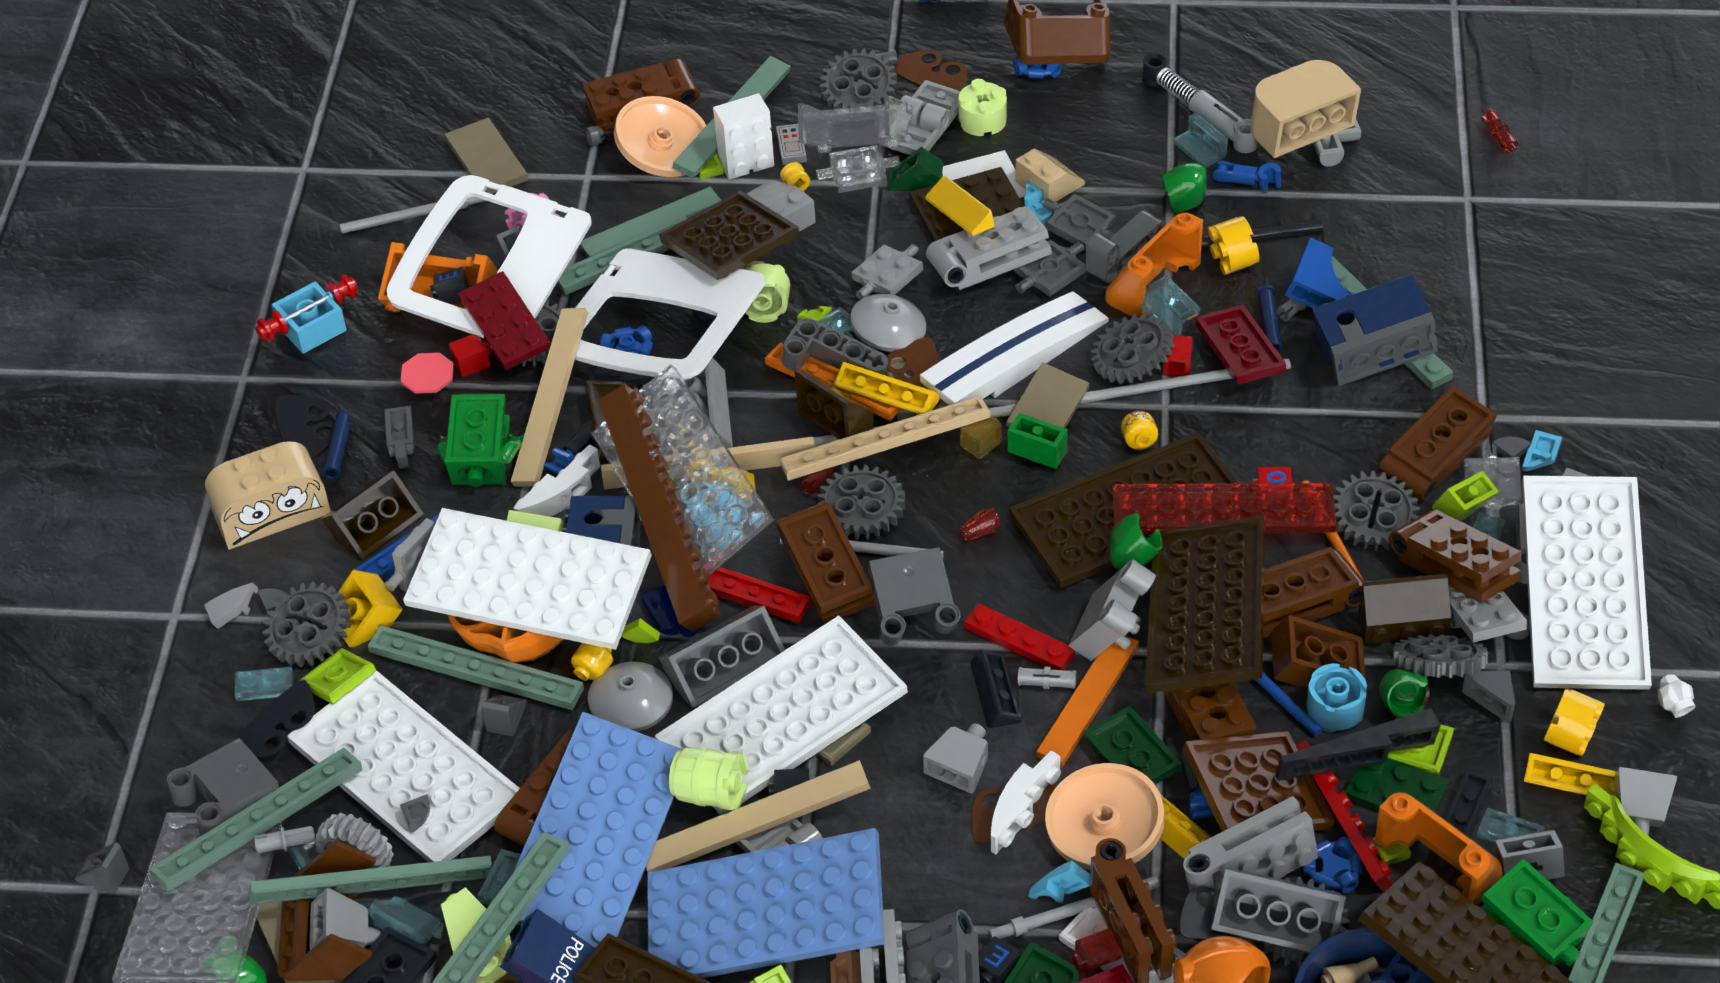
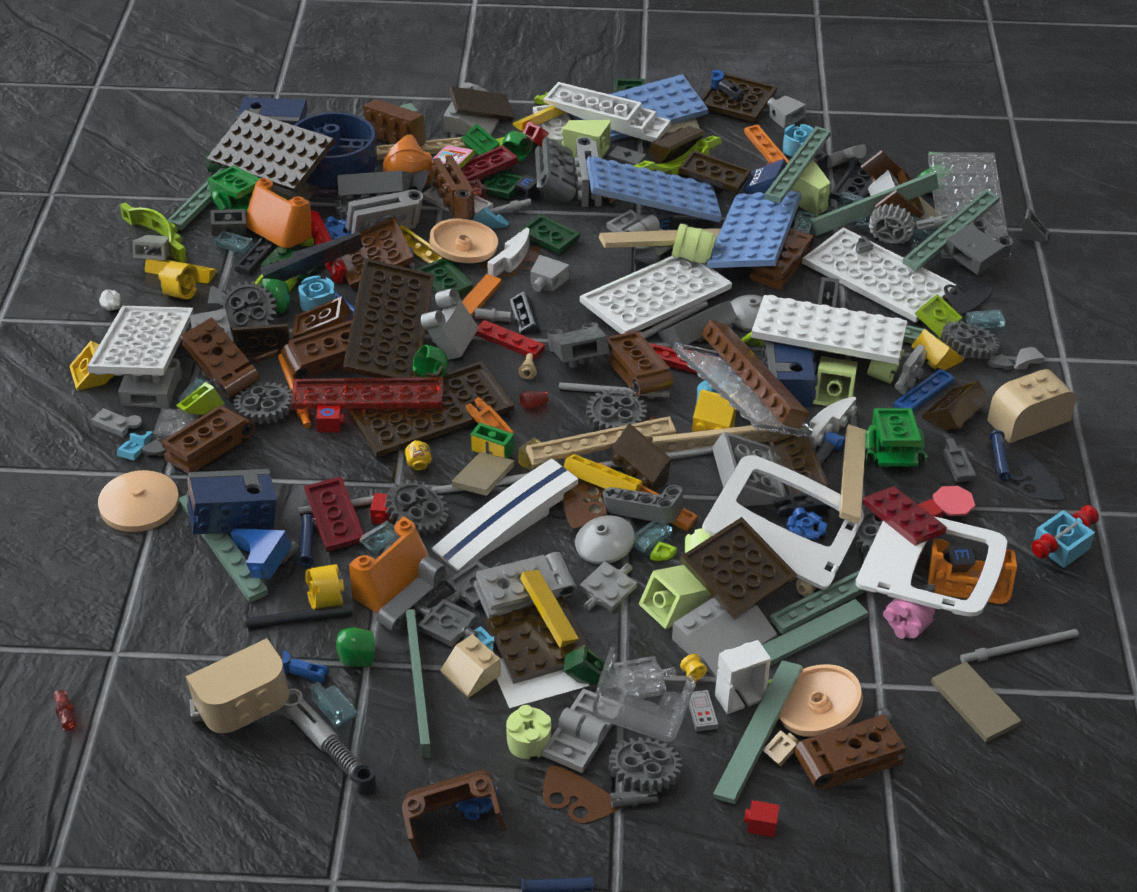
camera: 175 degrees right, 5 degrees down
none -> yellow slope [69,341,114,390]
none -> light nougat dish [98,470,179,532]
none -> sand green tile [406,609,431,758]
none -> orange hinge [466,397,514,434]
none -> tan cone [518,353,537,379]
none -> dark green plate [519,214,580,254]
none -> yellowish green slope [639,565,711,629]
none -> red brick [744,800,779,837]
none -> tan bracket [763,730,799,766]

